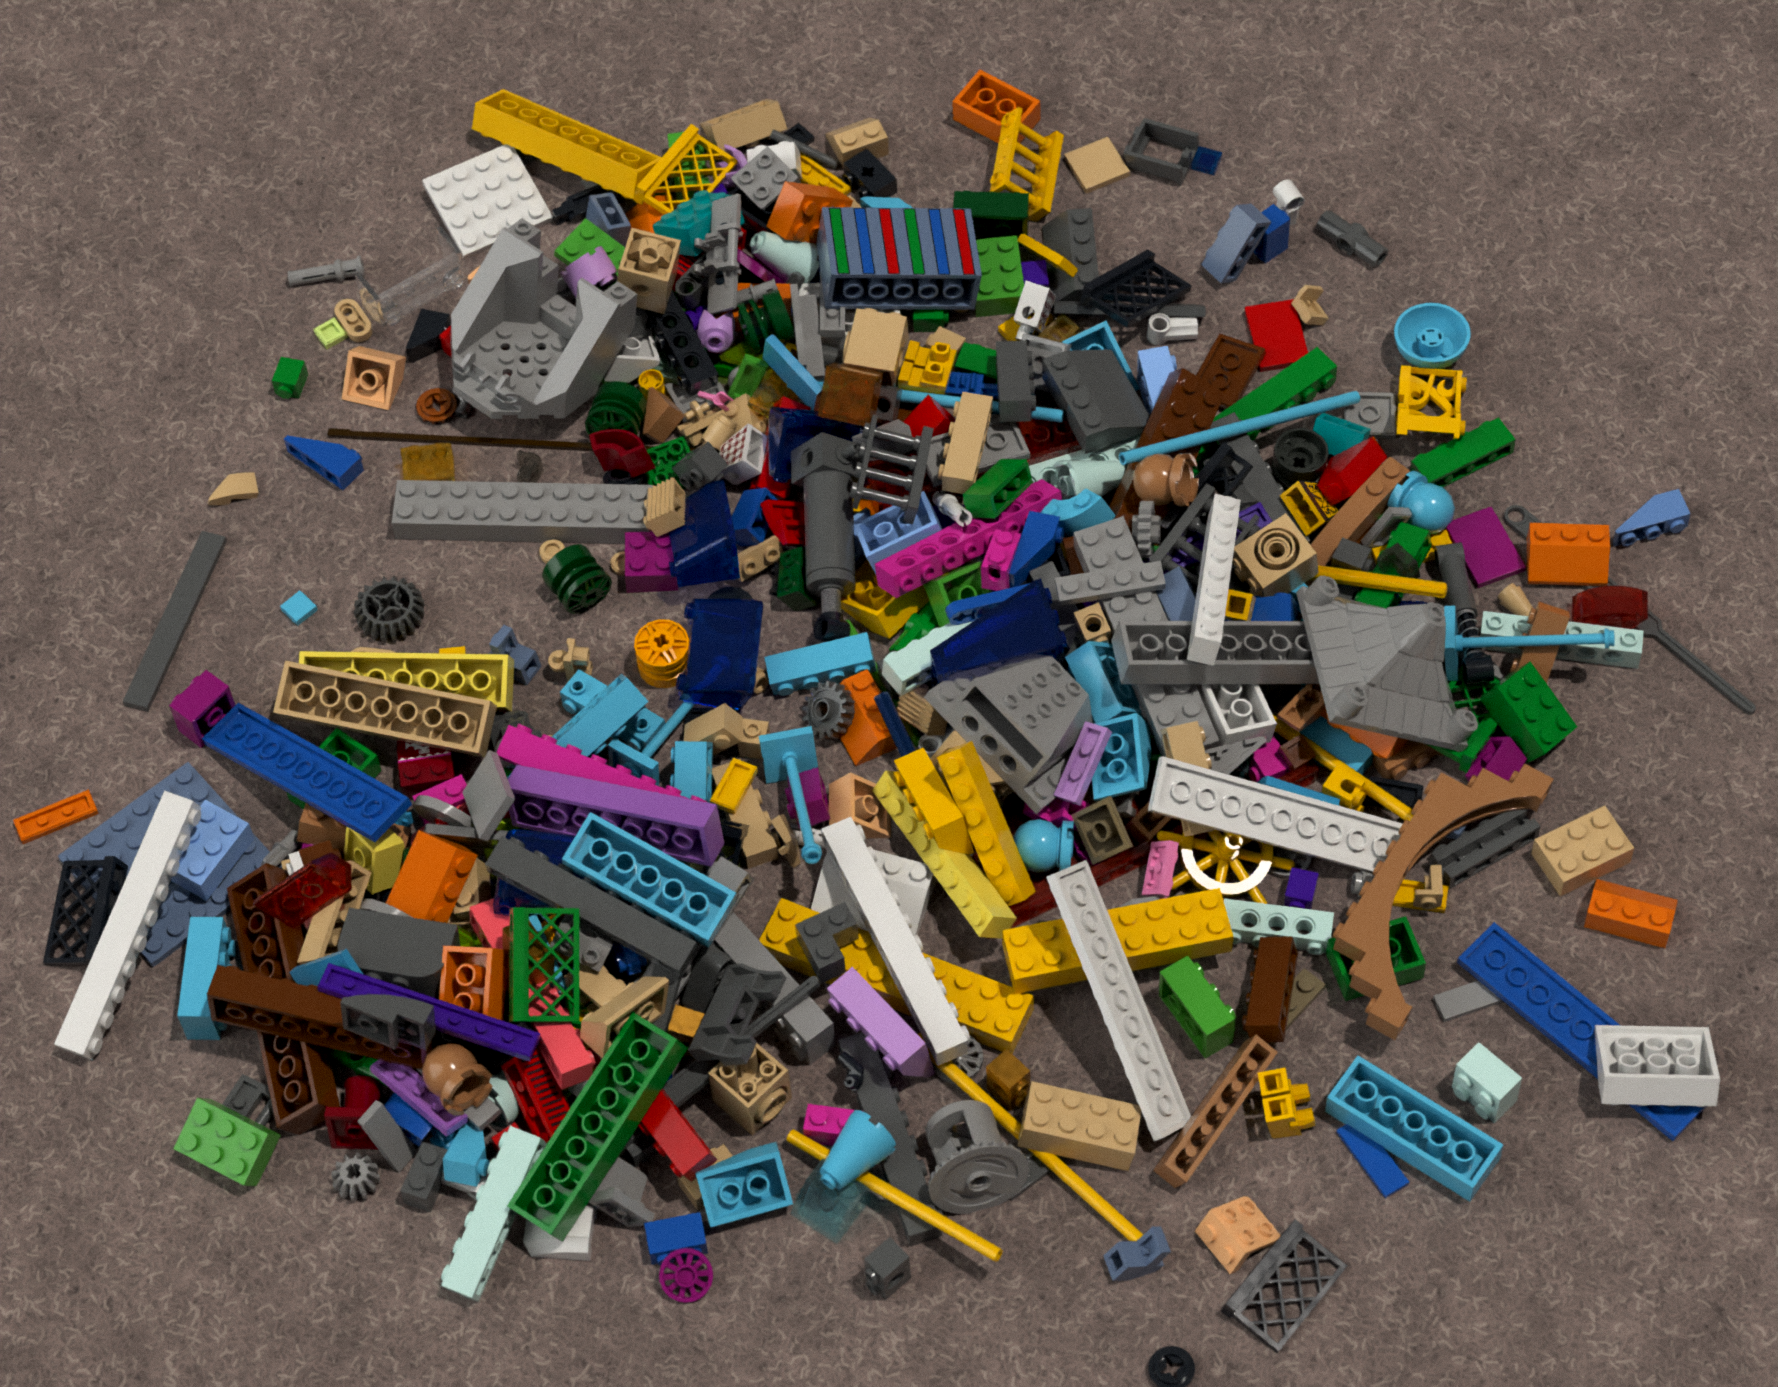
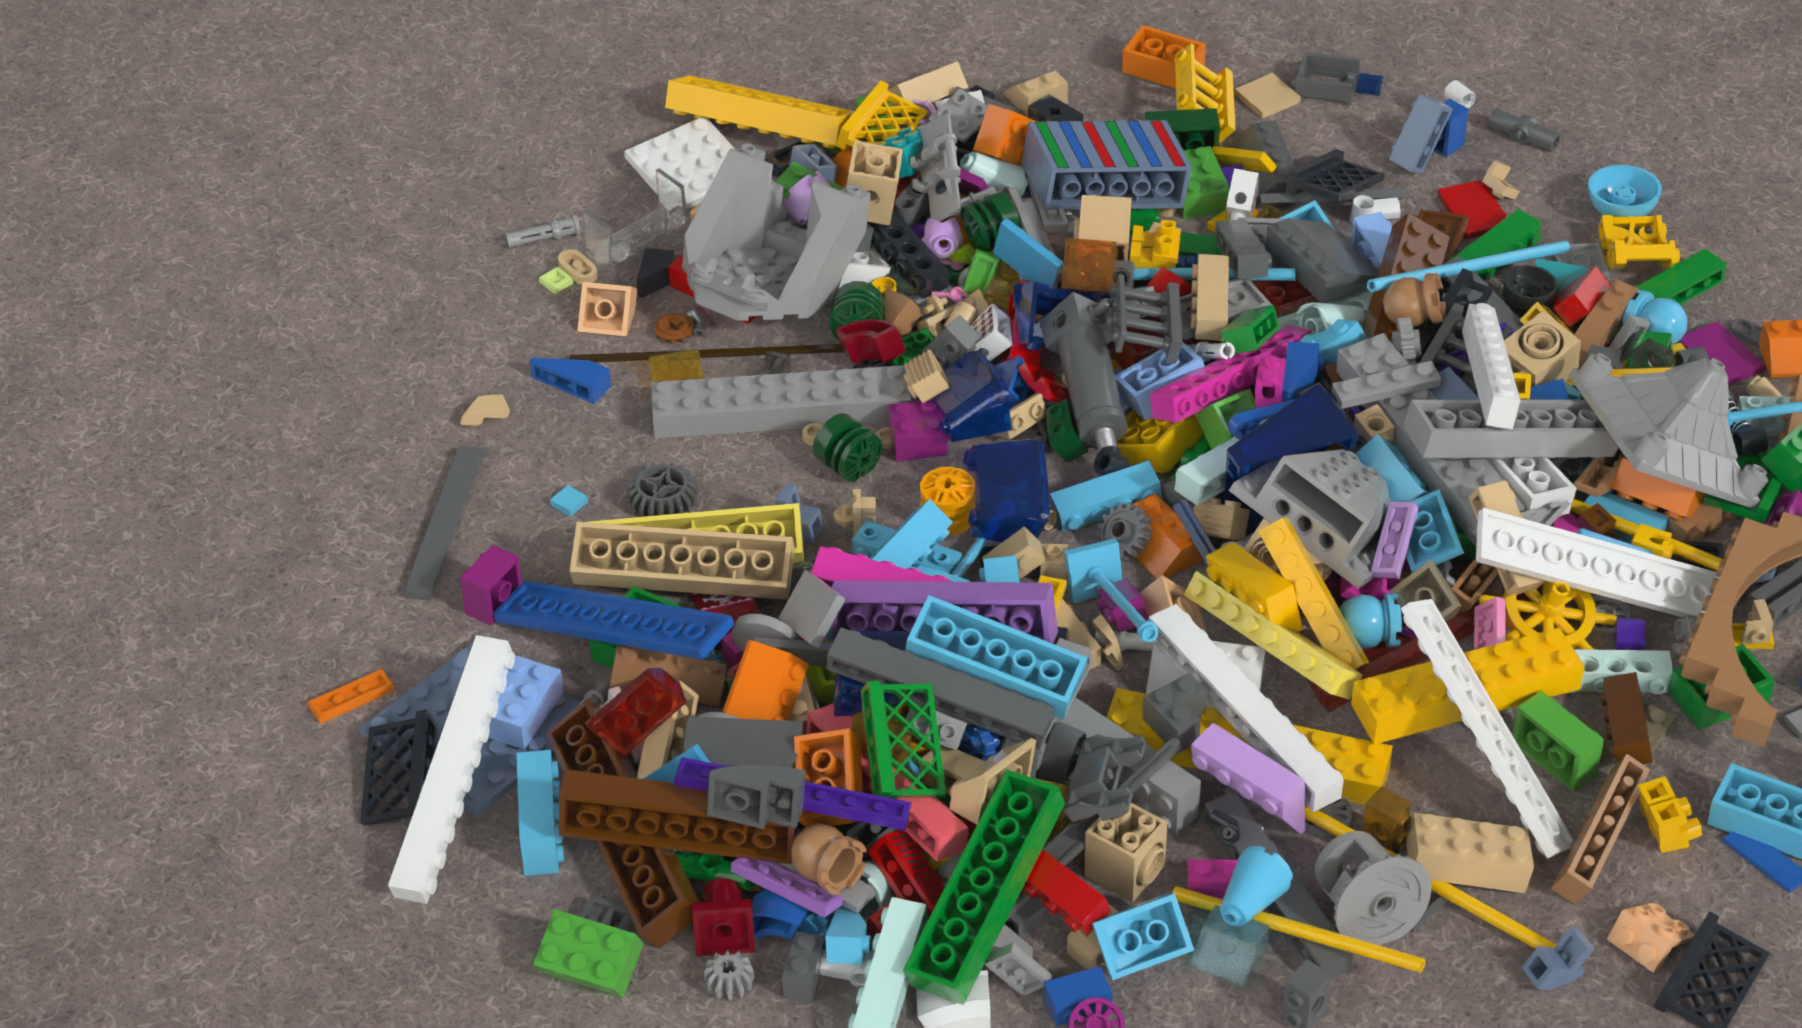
camera: 10 degrees left, 15 degrees down
green brick [272,357,308,399] -> none
light yellow slope [343,826,404,894] -> none
light grey tile [357,1100,418,1172] -> none

